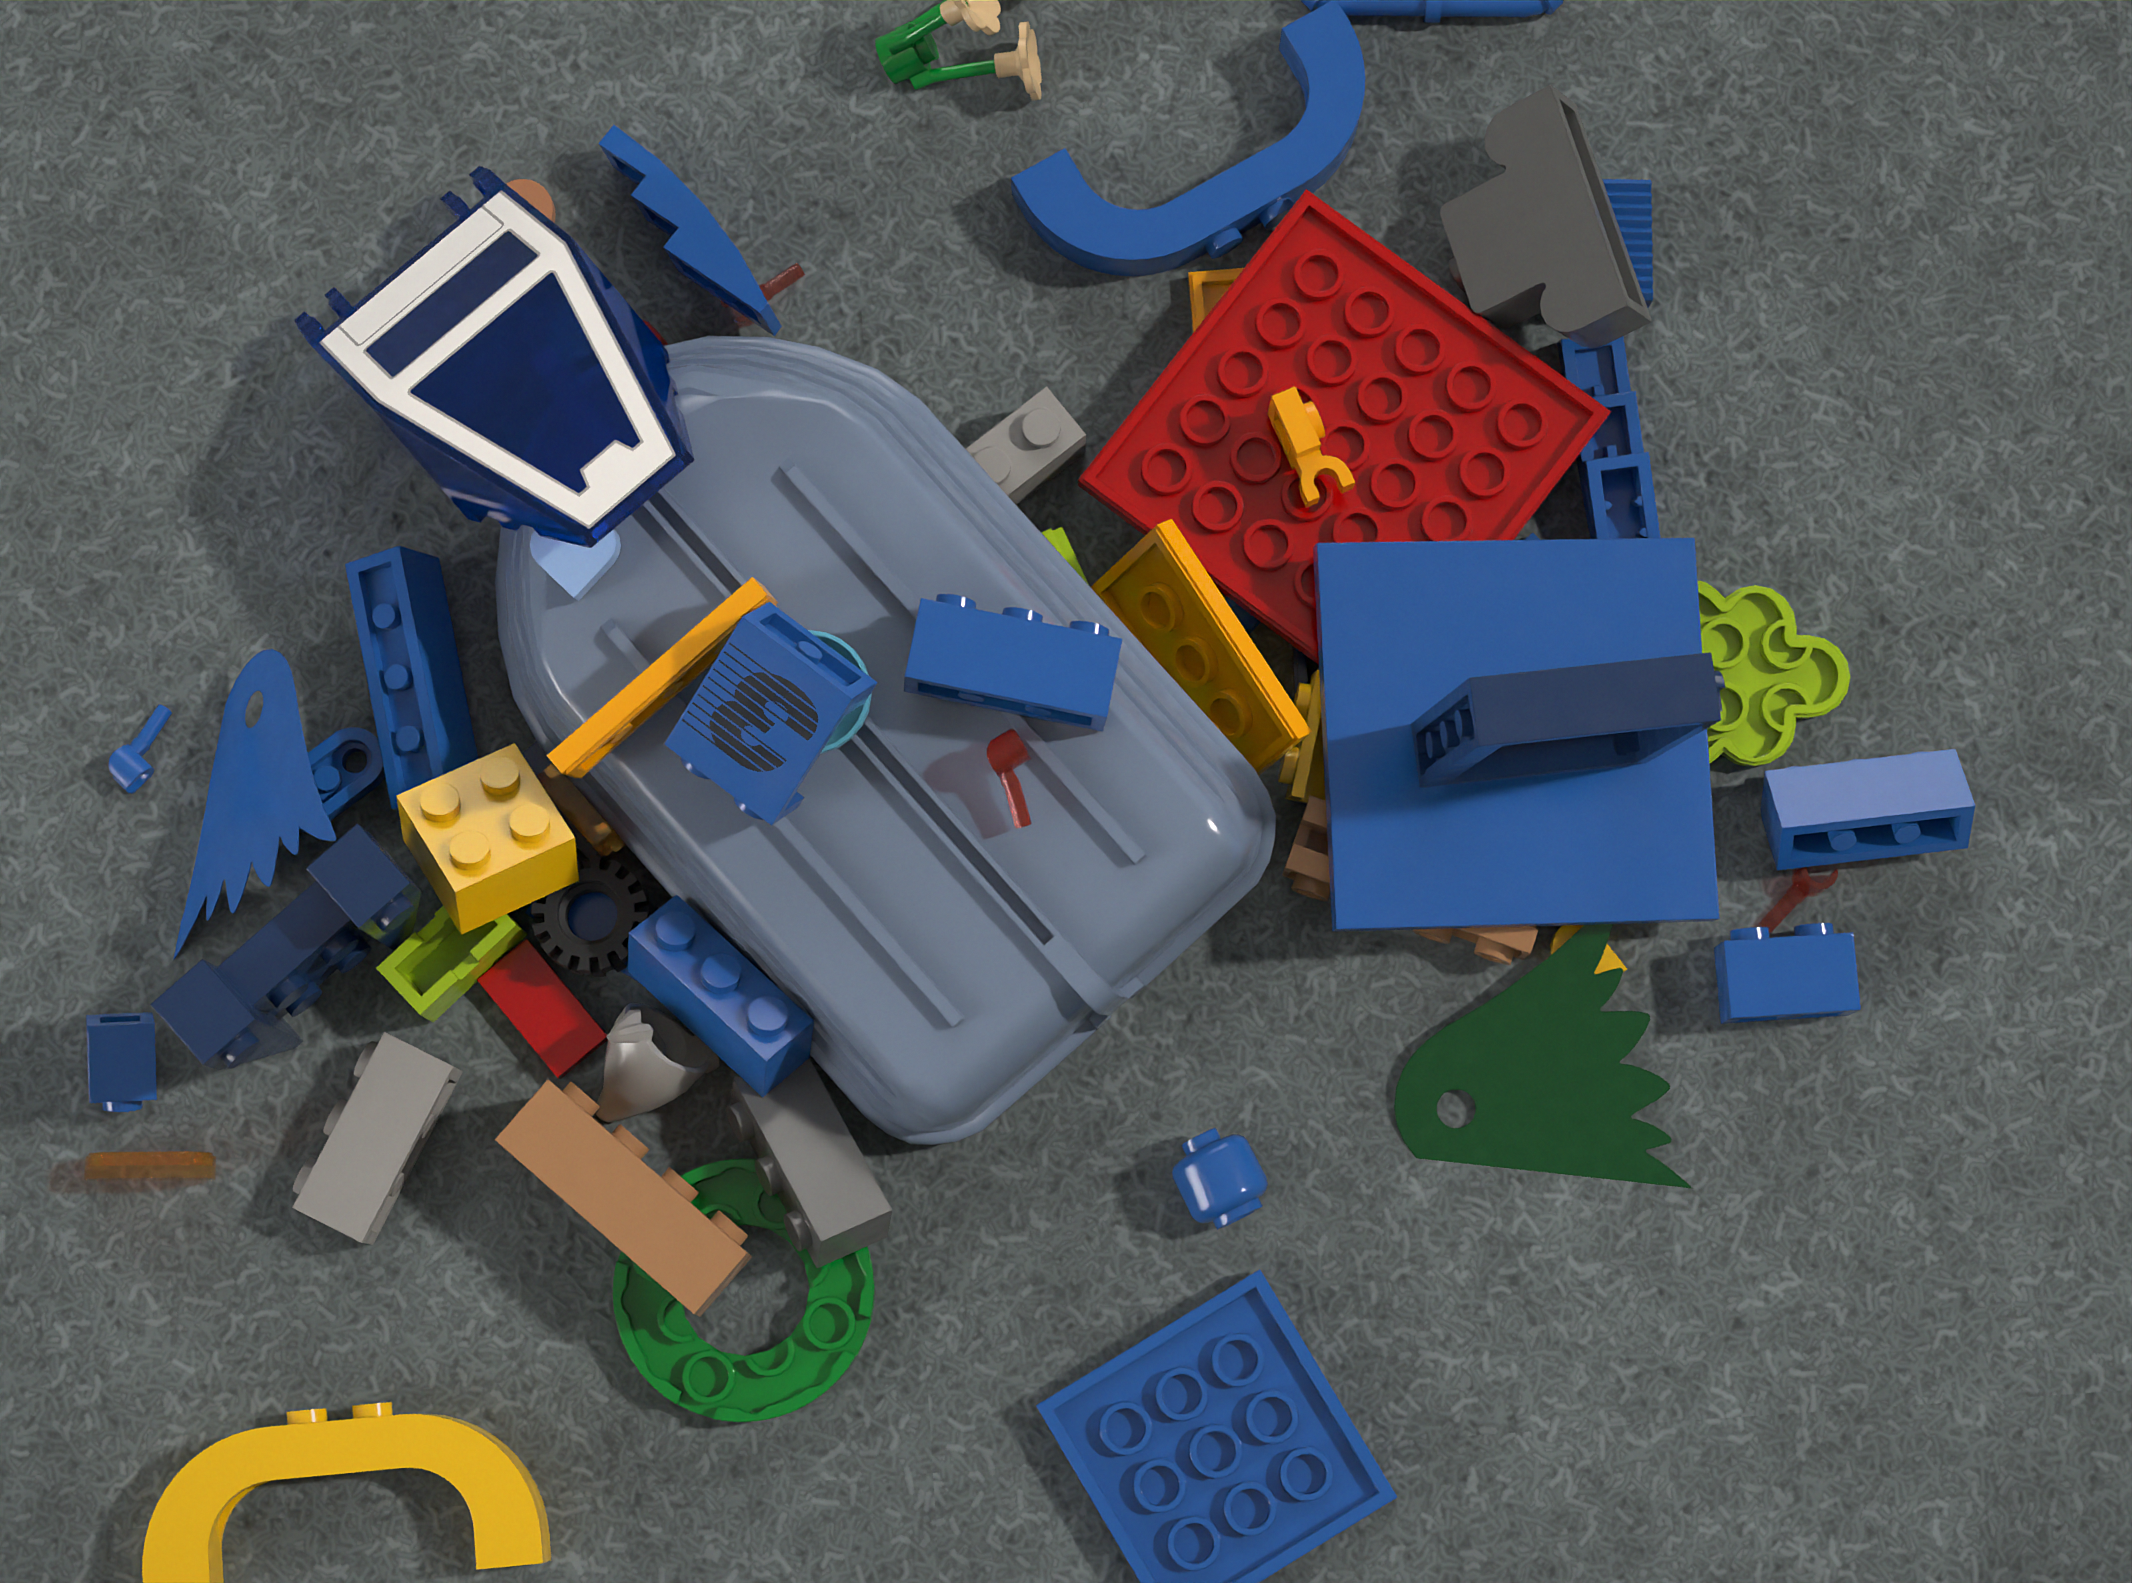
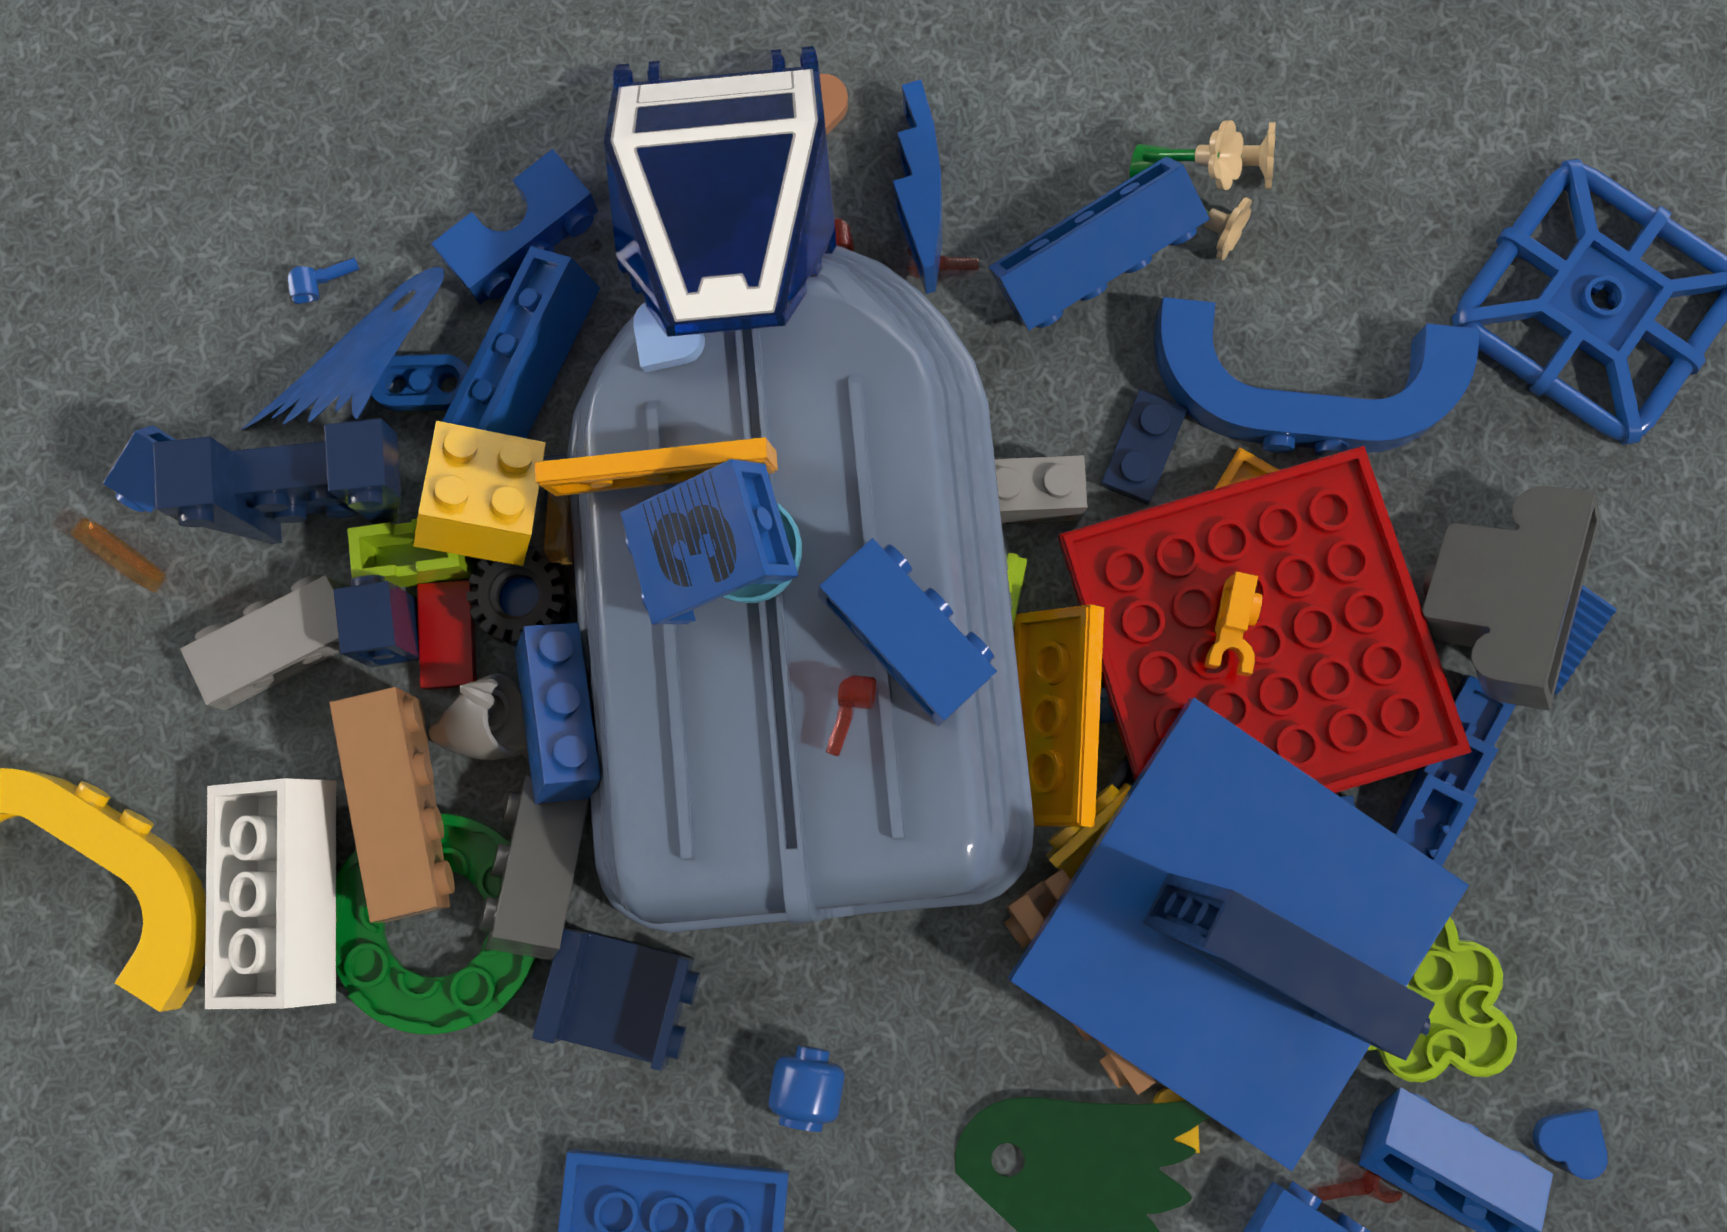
camera: 40 degrees right, 0 degrees up
none -> white brick [205,778,336,1009]
none -> dark blue brick [333,575,419,668]
none -> blue arch [431,148,599,305]
none -> dark blue panel [532,927,700,1071]
none -> blue brick [988,156,1210,331]
none -> dark blue plate [1100,389,1188,505]
none -> blue tile [1533,1108,1608,1180]

